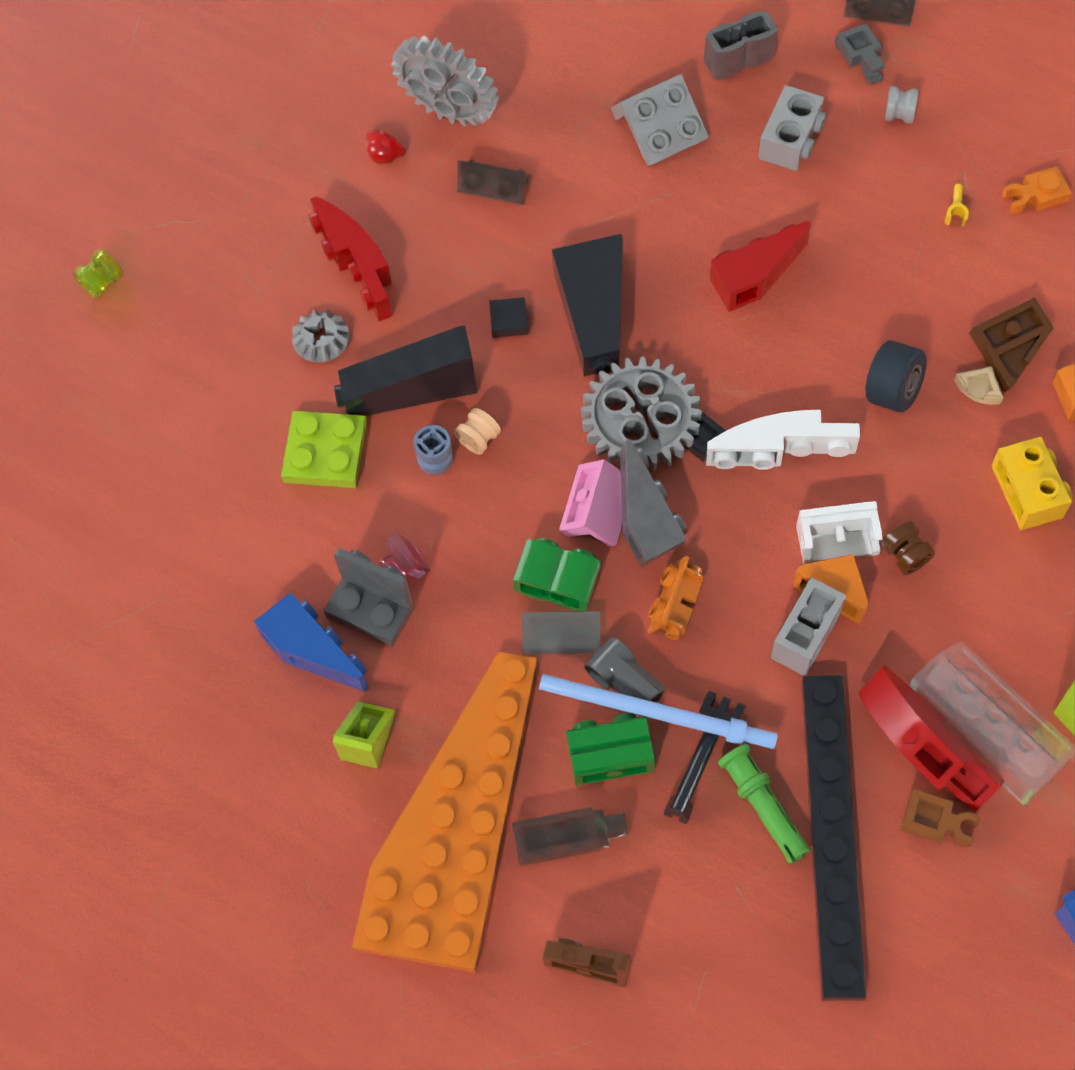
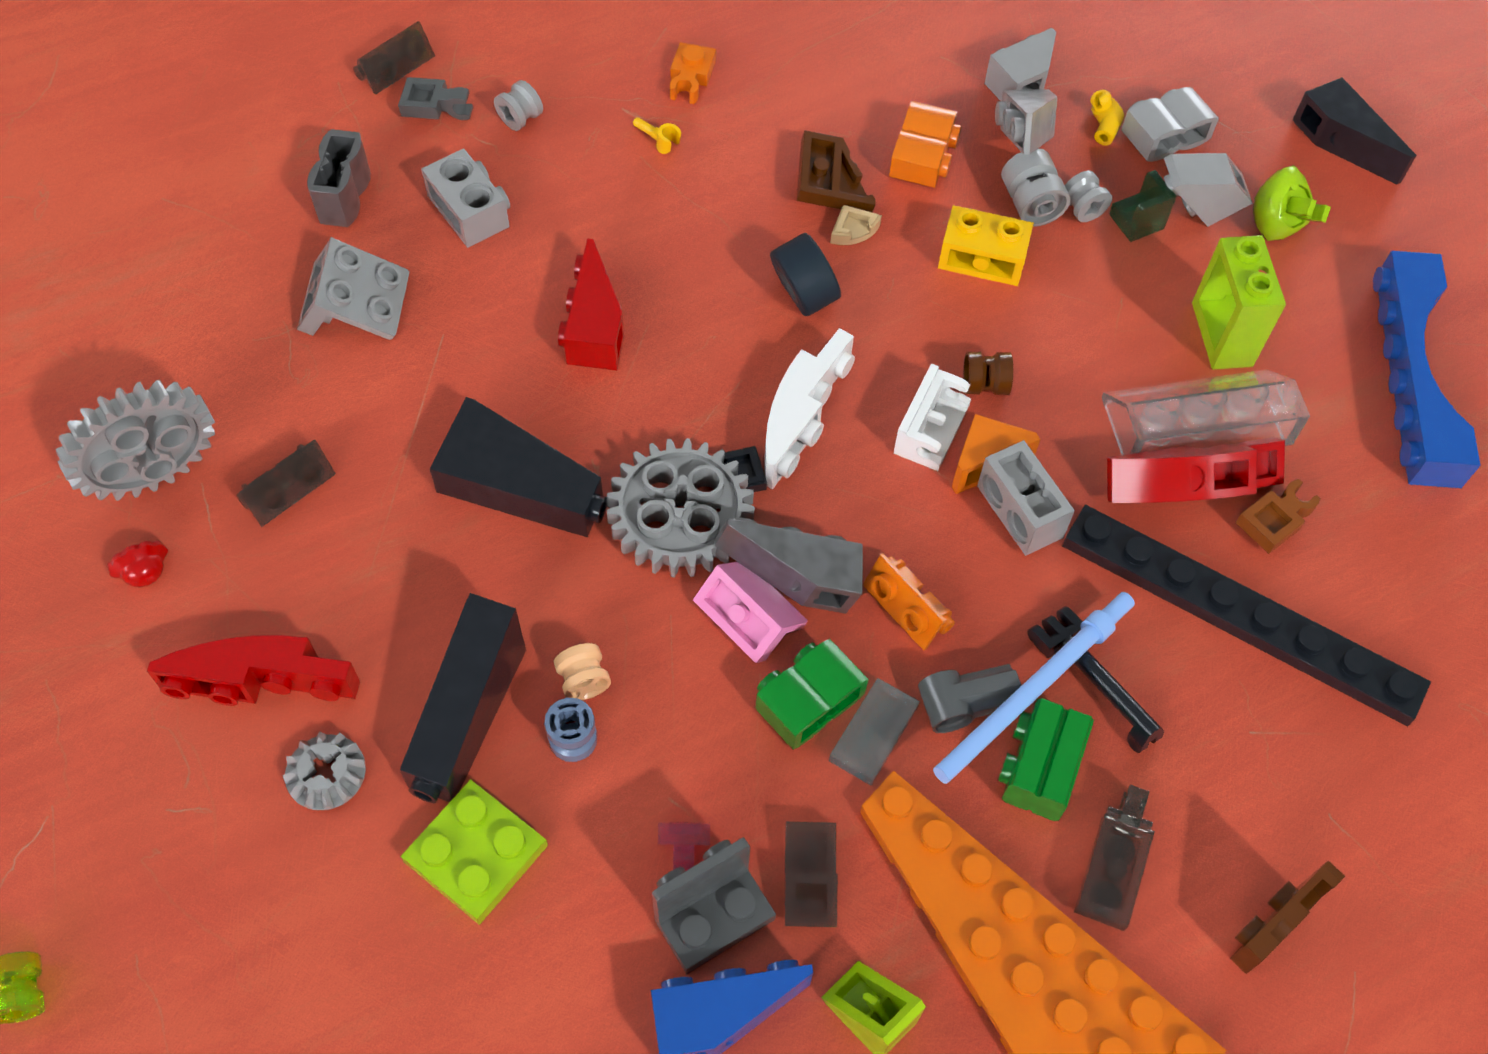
camera: 65 degrees left, 5 degrees down
black tile [489,297,528,338] -> none
bright green pin [718,744,811,864] -> none
none -> clear smoke slope [784,821,838,927]

